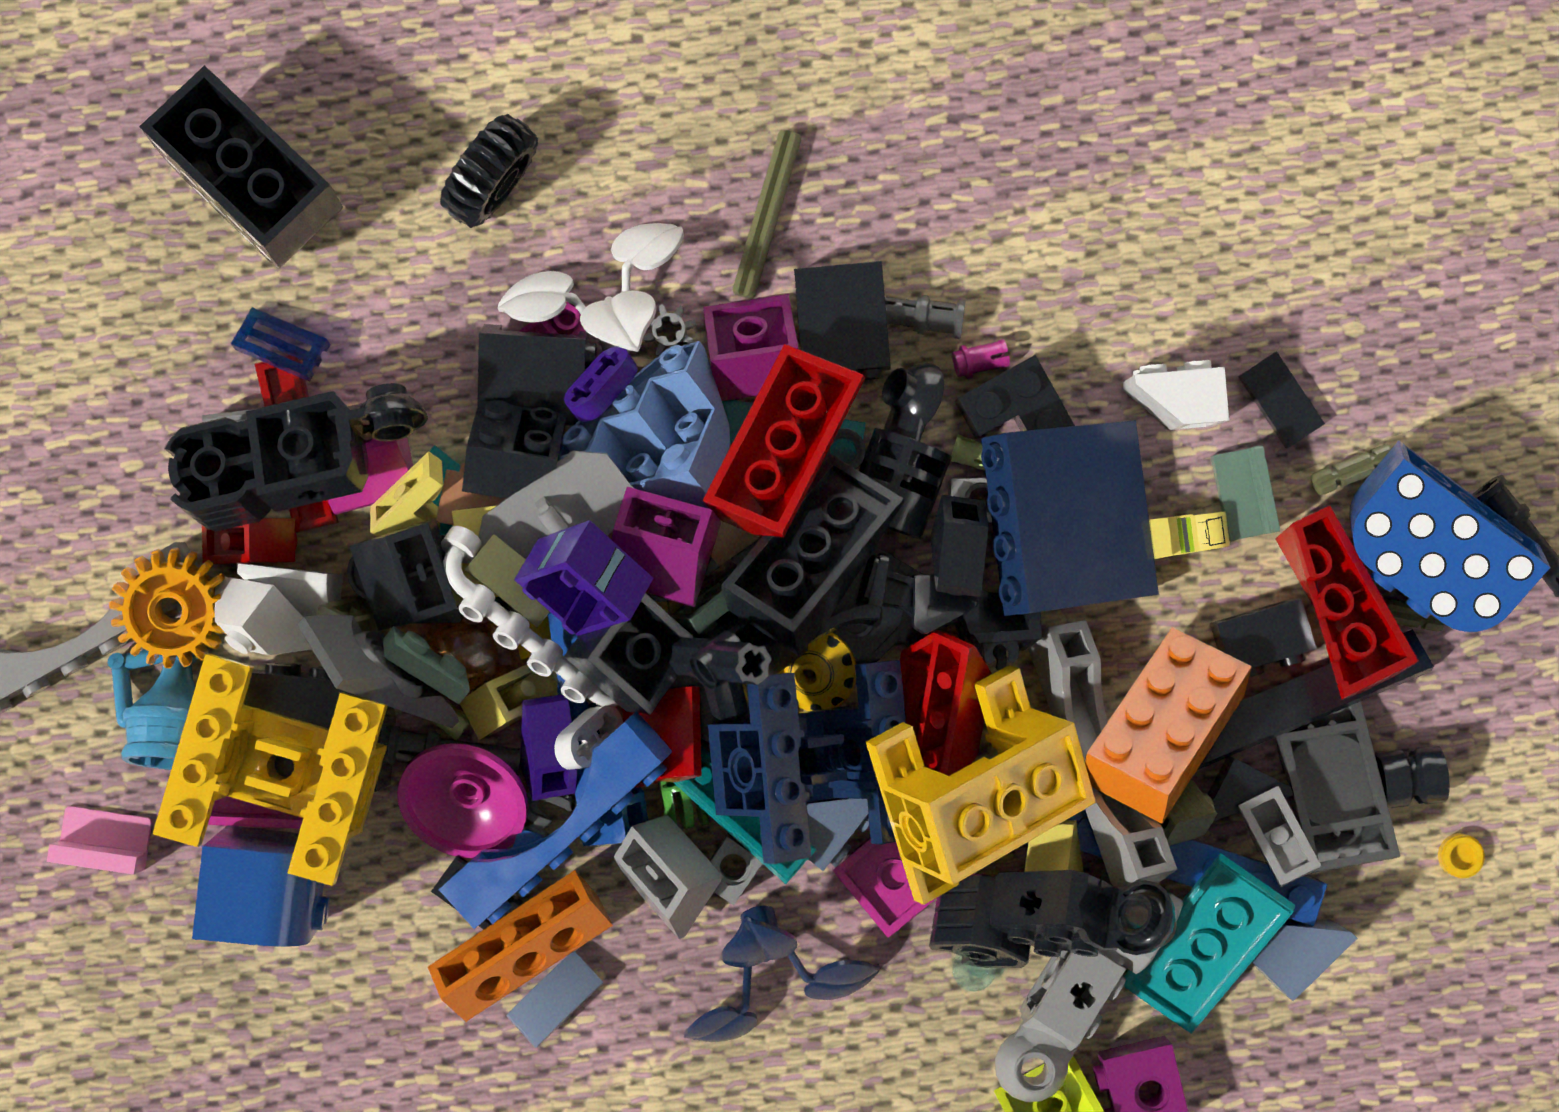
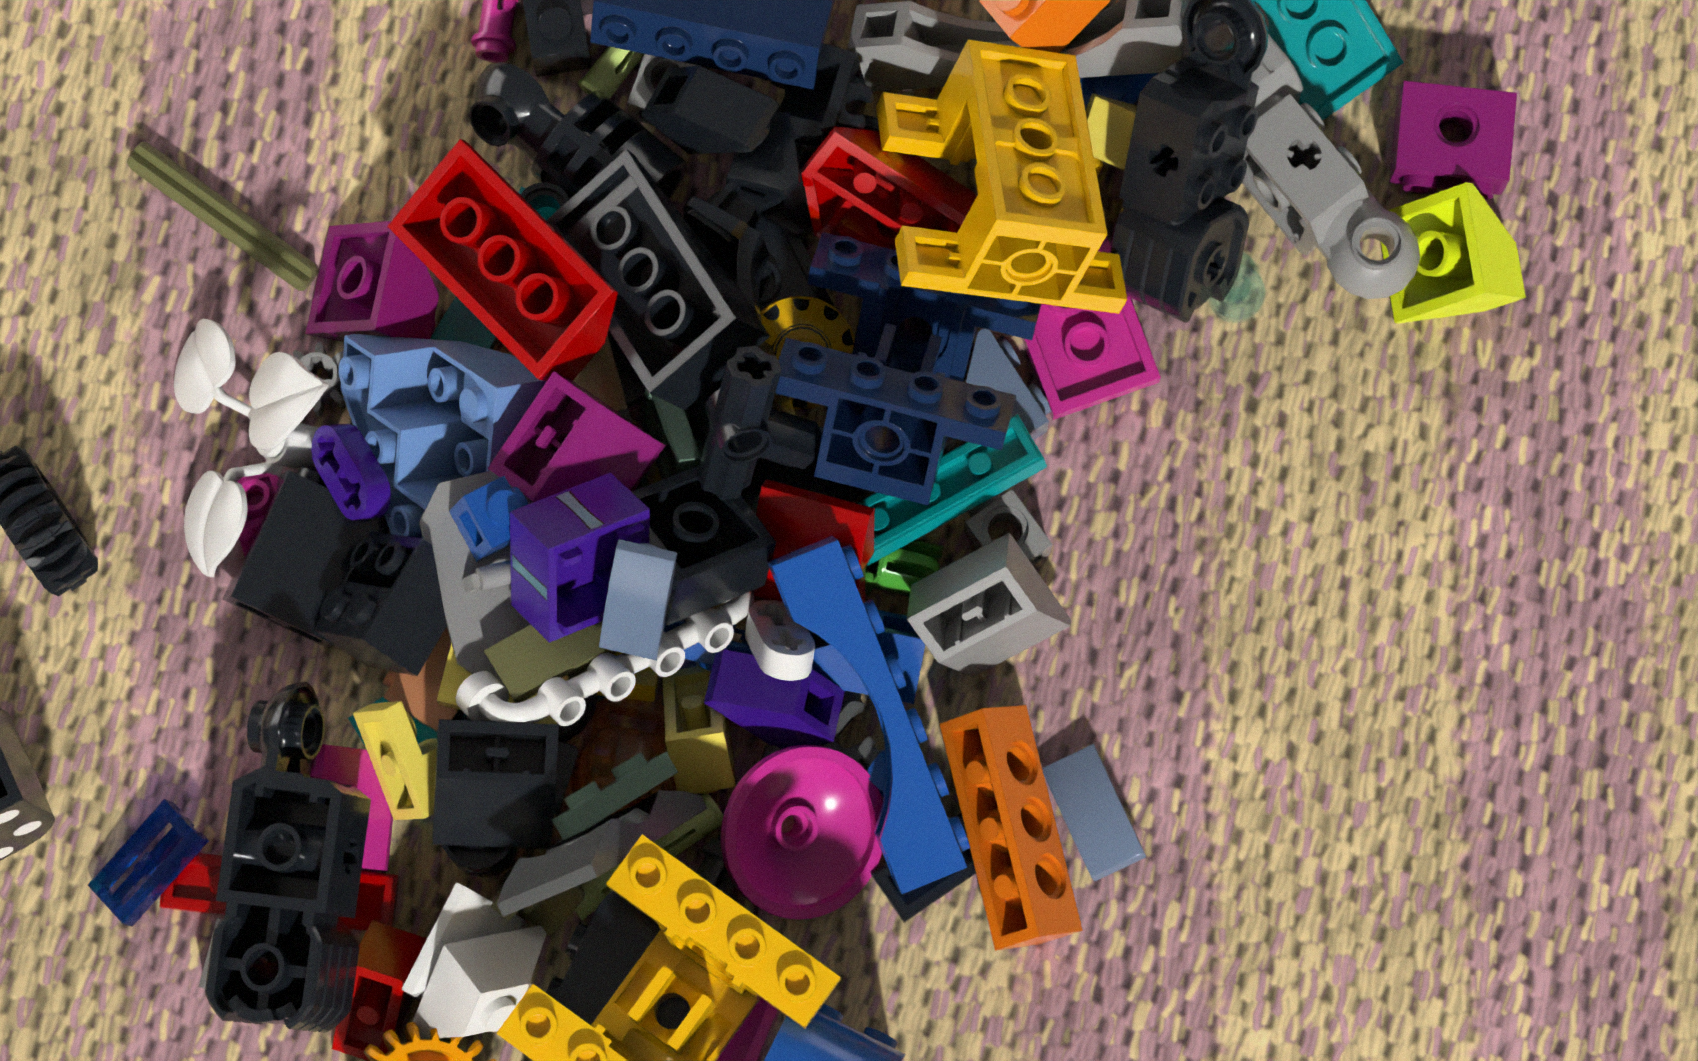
camera: 70 degrees left, 10 degrees down
dark blue plant [683,905,880,1042] -> none
black panel [794,261,891,380] -> none
dark grey pin [885,295,966,339] -> none
none -> blue brick [449,476,528,562]
none -> sand blue slope [599,539,677,661]

